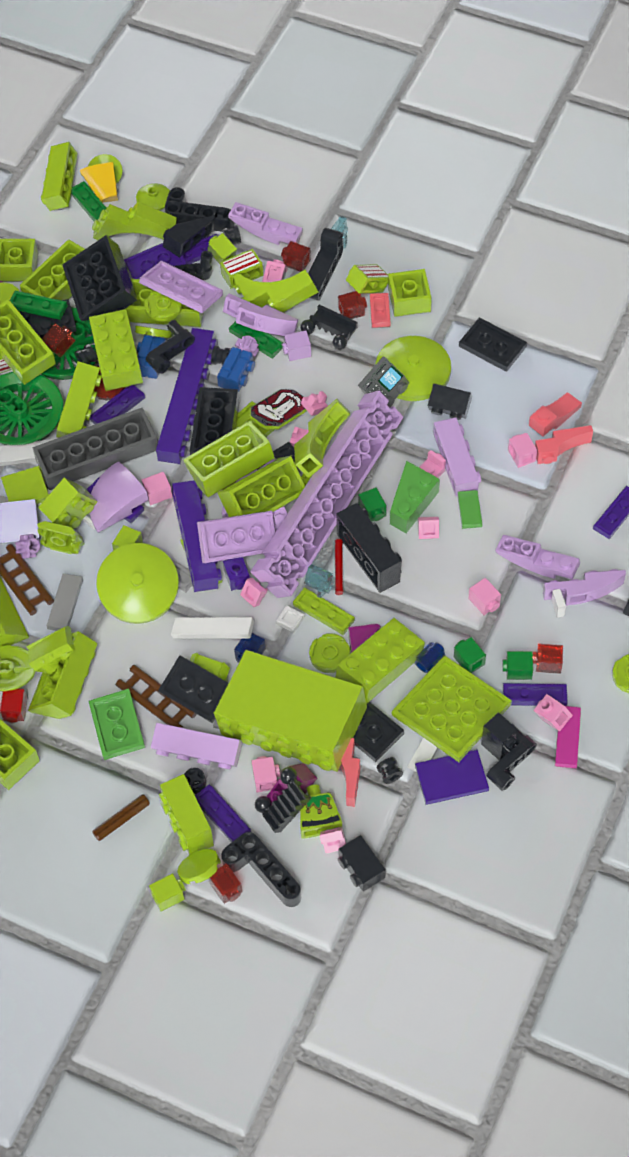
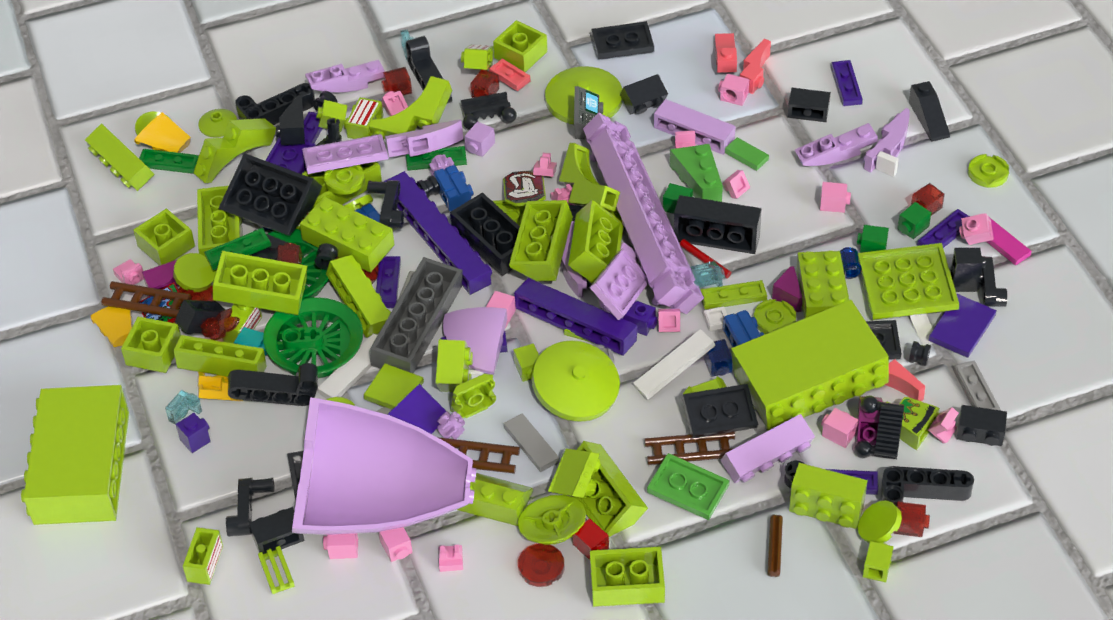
camera: 45 degrees left, 10 degrees down
none -> blue brick [723,310,764,347]
none -> black brick [787,87,831,123]
none -> light grey tile [953,360,1001,410]

